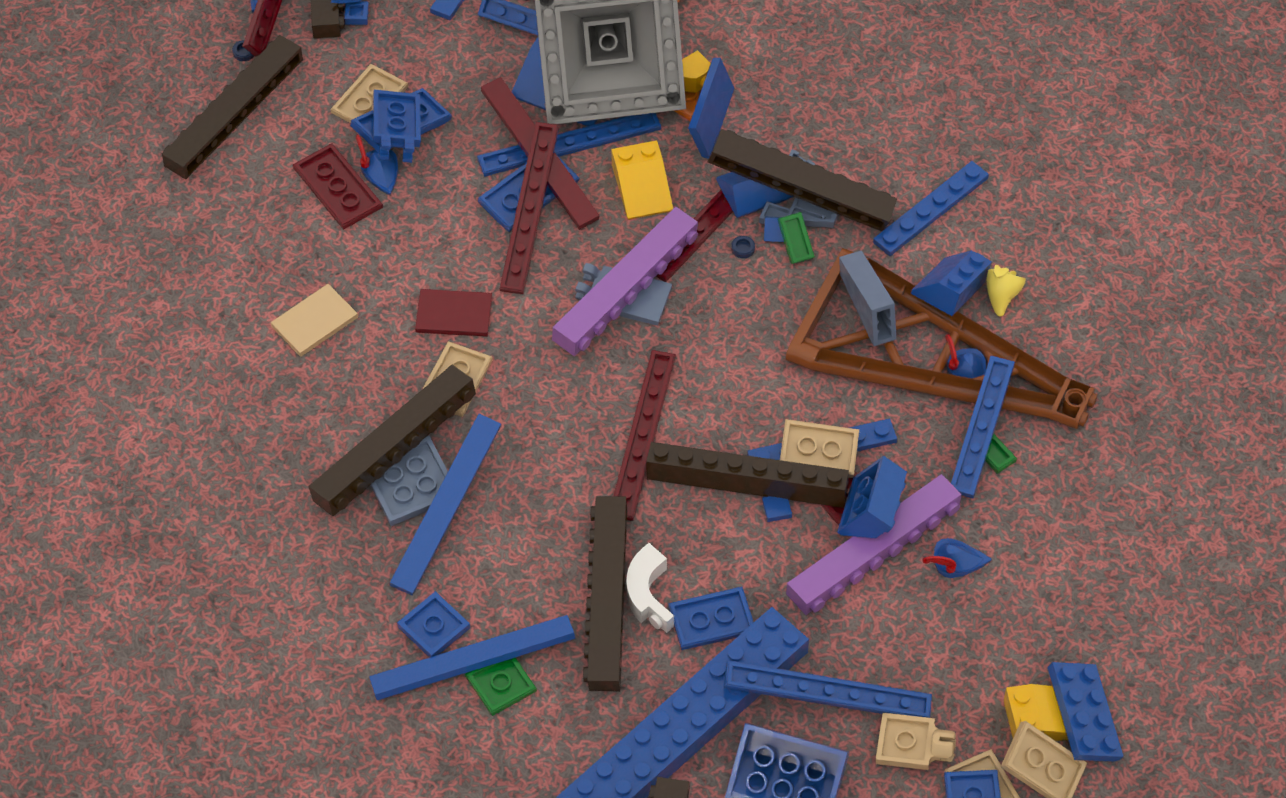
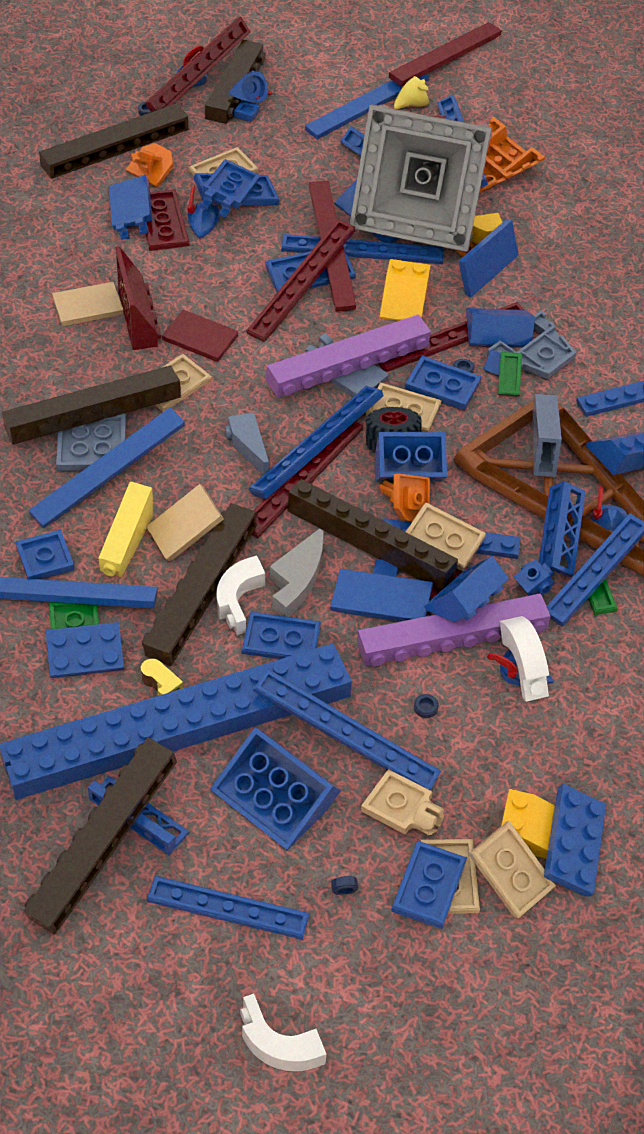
camera: 20 degrees right, 5 degrees down
dark brown brick [707,129,897,231] -> none
none -> blue plate [45,622,124,678]
none -> light yellow slope [99,481,154,577]
none -> blue tile [109,175,153,239]
none -> dark red slope [115,246,161,350]
none -> orange piece [126,143,174,188]
none -> light yellow leg [141,659,183,696]
none -> tan tile [146,484,224,561]
none -> sand blue slope [225,413,269,475]
none -> blue tile [248,386,384,499]
none -> light grey slope [269,529,323,617]
none -> blue tile [330,569,433,622]
none -> tan tile [366,382,442,432]
none -> black wheel [366,407,422,453]
none -> blue slope [375,432,447,482]
none -> orange piece [379,474,430,522]
none -> blue plate [405,355,482,411]
none -> dark blue tile [414,694,439,718]
none -> white arch [500,616,549,702]
none -> blue brick [514,559,555,596]
none -> blue fence [539,481,586,577]

